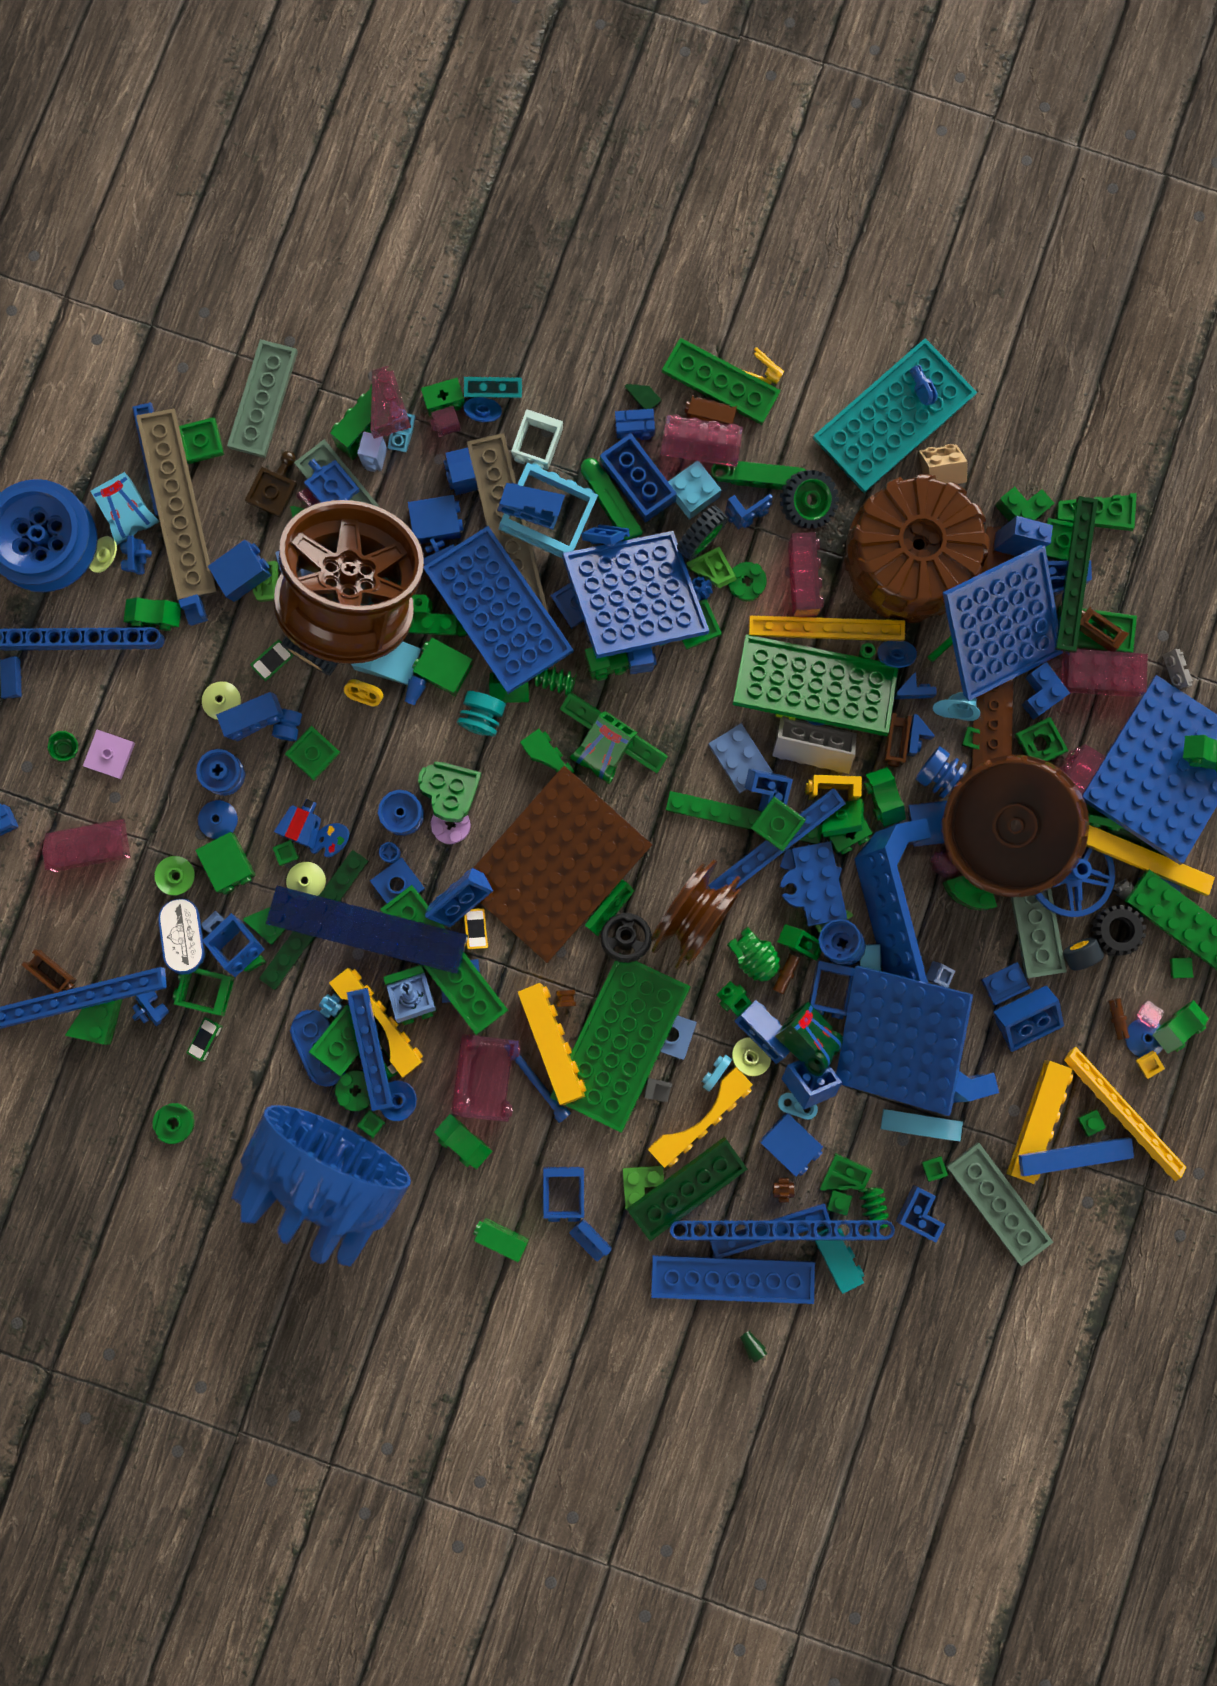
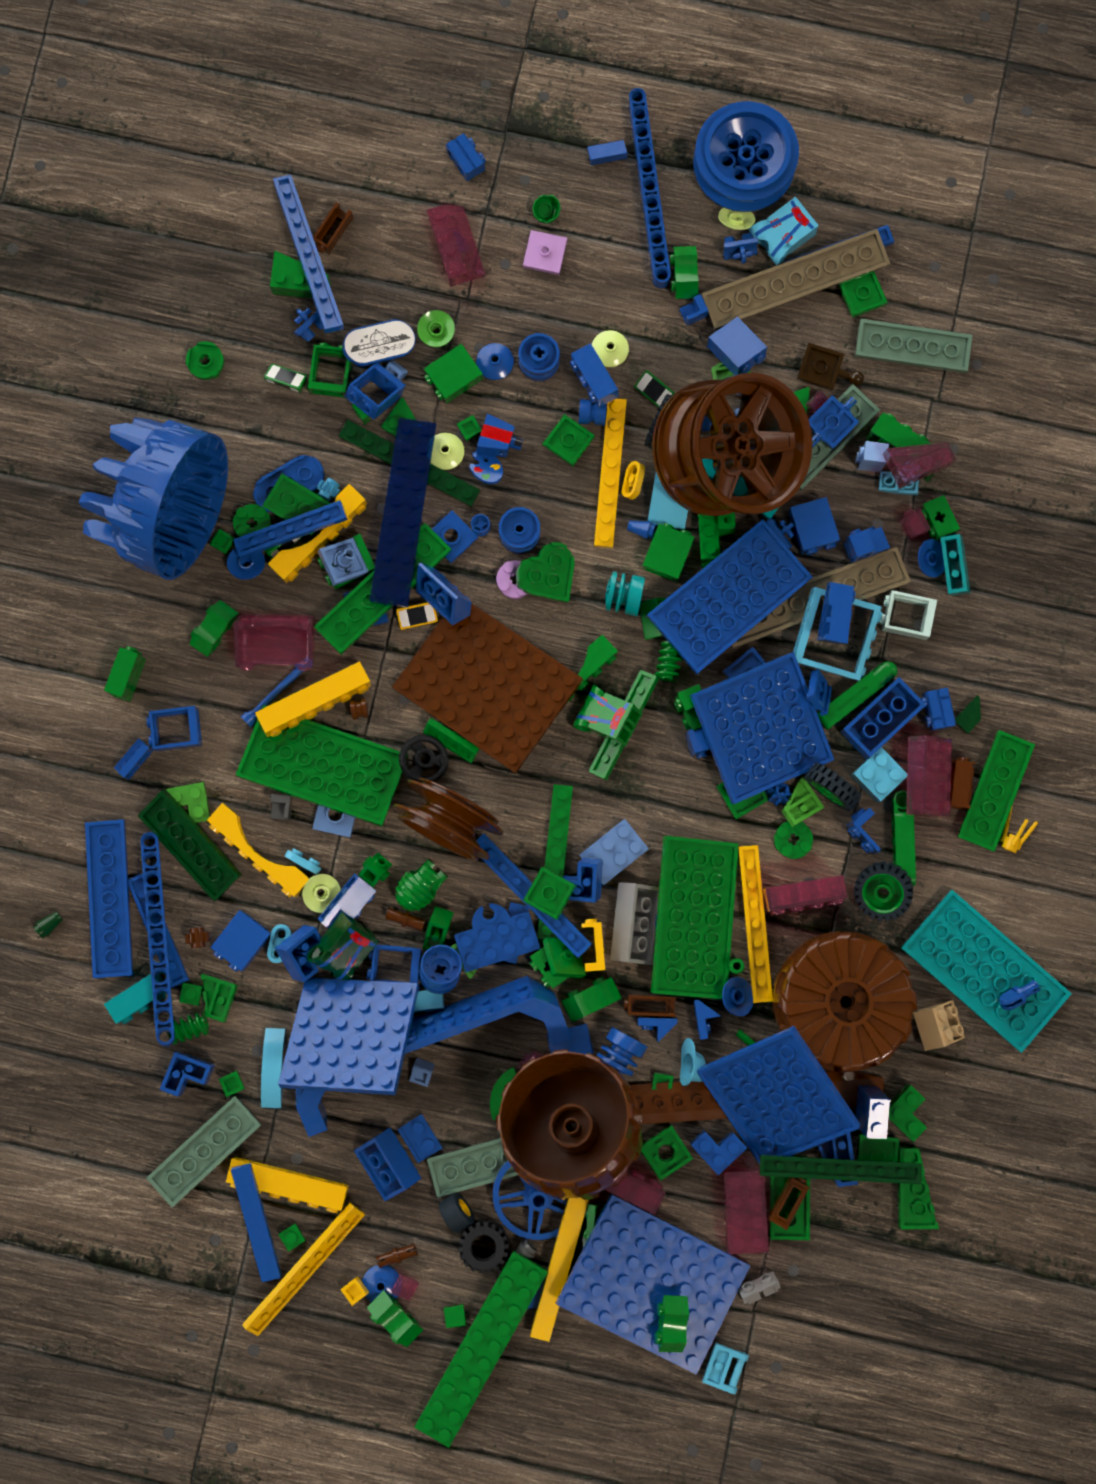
camera: 85 degrees right, 0 degrees up
none -> yellow plate [594,398,627,549]

